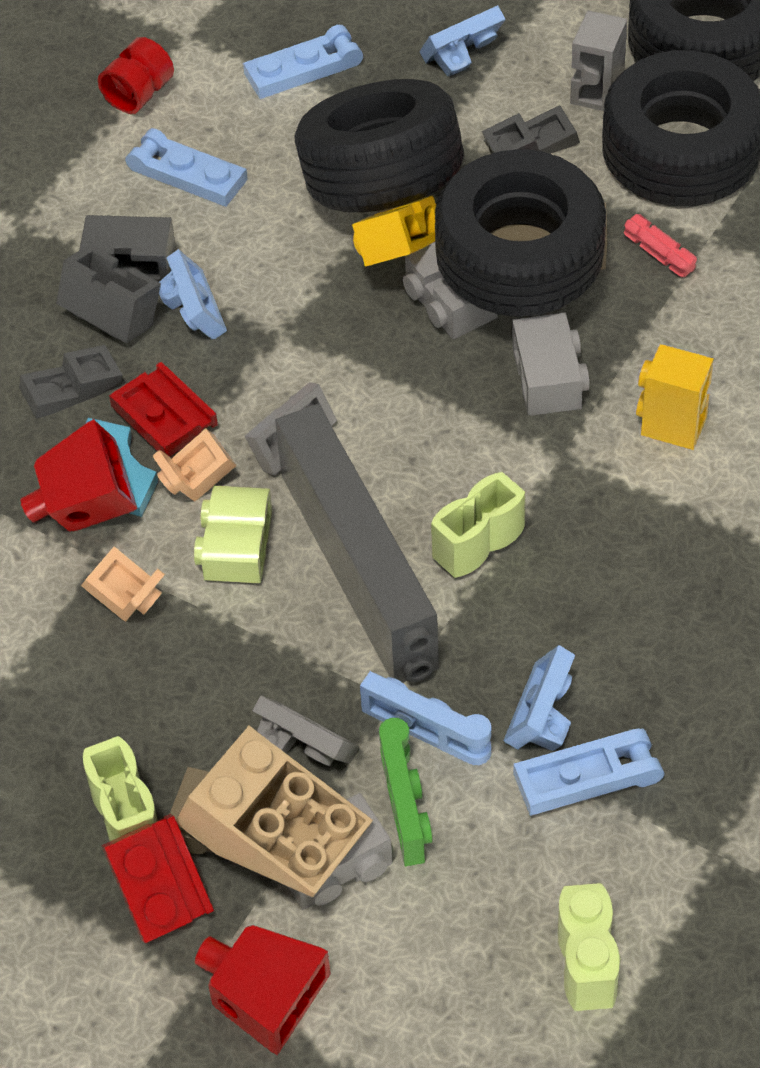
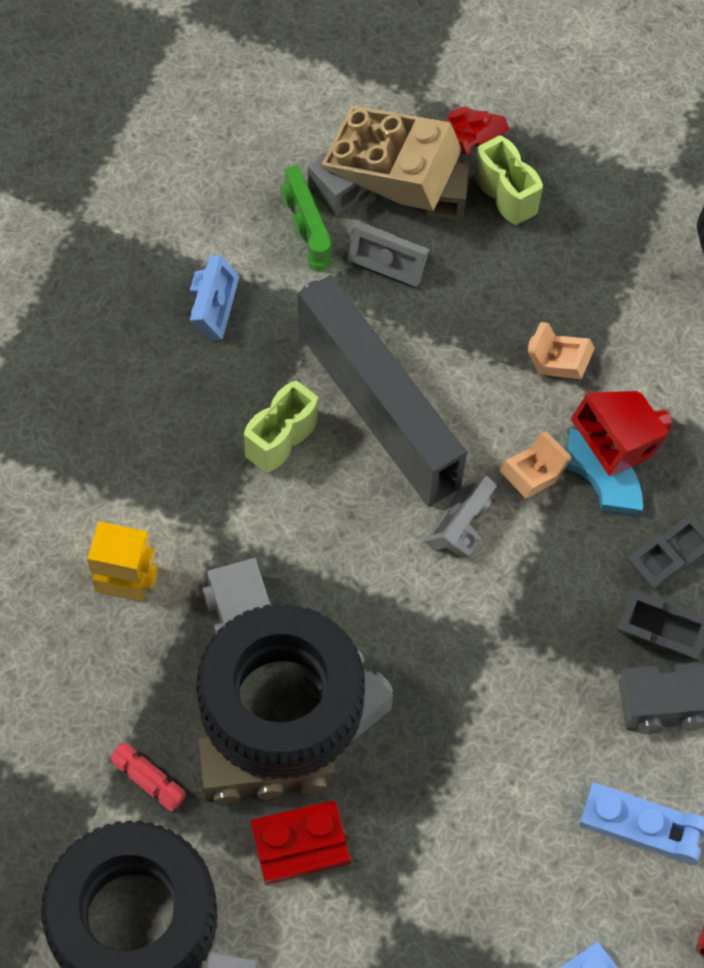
camera: 165 degrees right, 10 degrees up
red plate [109,362,218,457] -> none
light blue hinge [159,249,227,339] -> none
yellowish green brick [194,486,272,583] -> none
red torso [195,925,331,1055] -> none
black tyre [294,79,464,213] -> none
yellow brick [352,195,436,267] -> none
light blue plate [360,671,491,765] -> none
dark grey slope [482,105,580,154] -> none
light blue plate [513,728,664,816] -> none
yellowish green brick [558,883,620,1011] -> none

